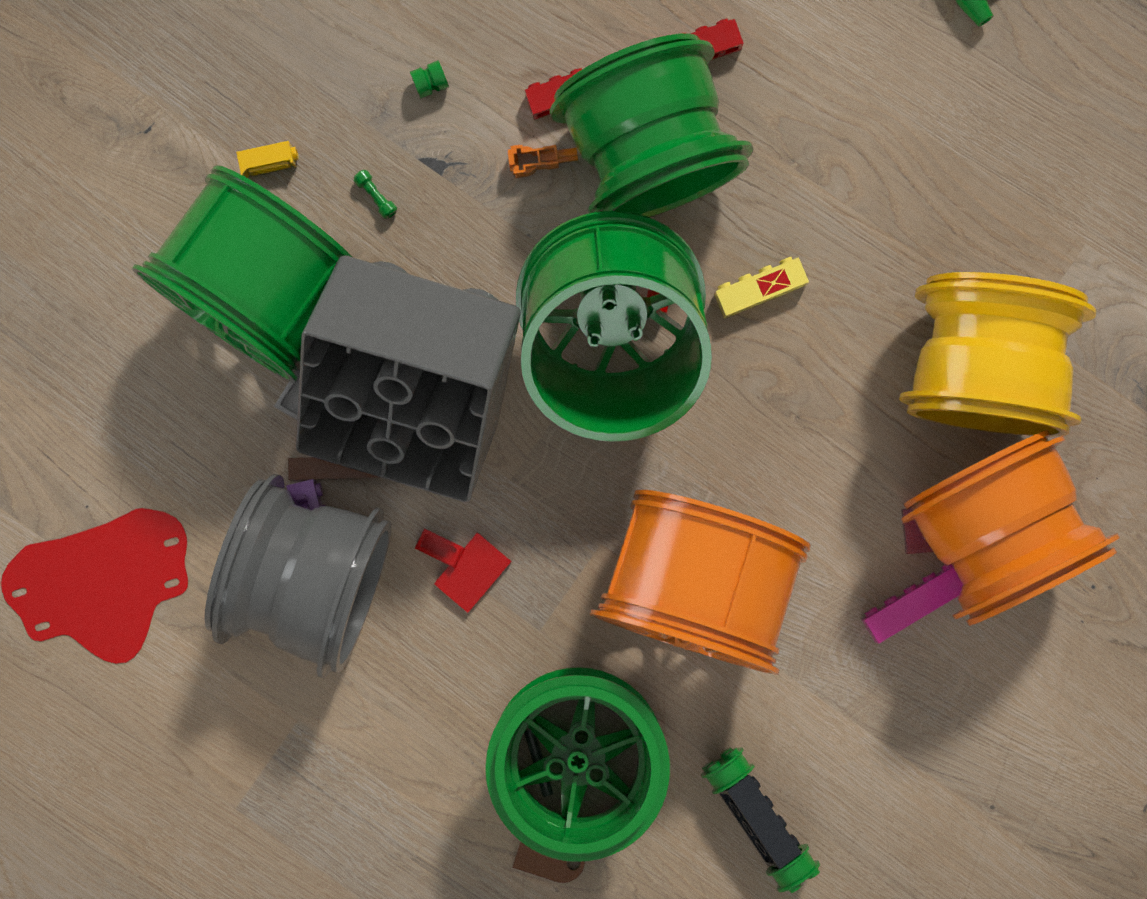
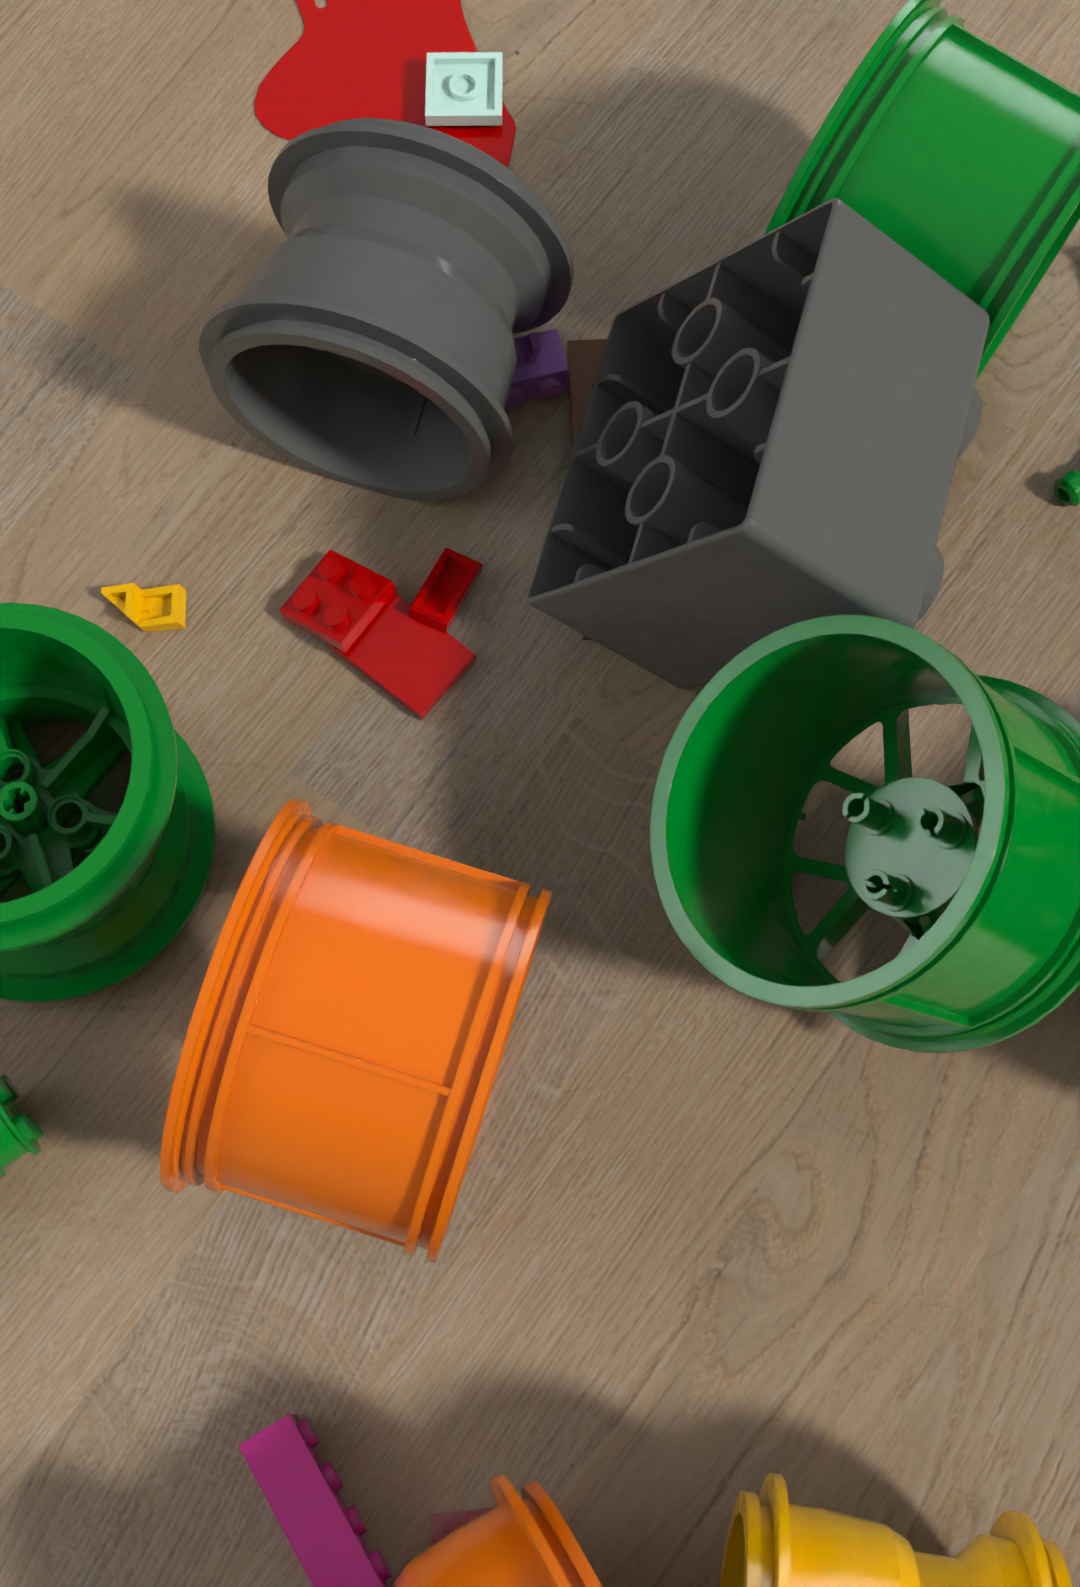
camera: 85 degrees right, 15 degrees down
light yellow brick [714,257,809,319] -> none
none -> yellow slope [101,583,187,632]
none -> red plate [279,549,396,653]
none -> light aqua plate [425,52,503,126]

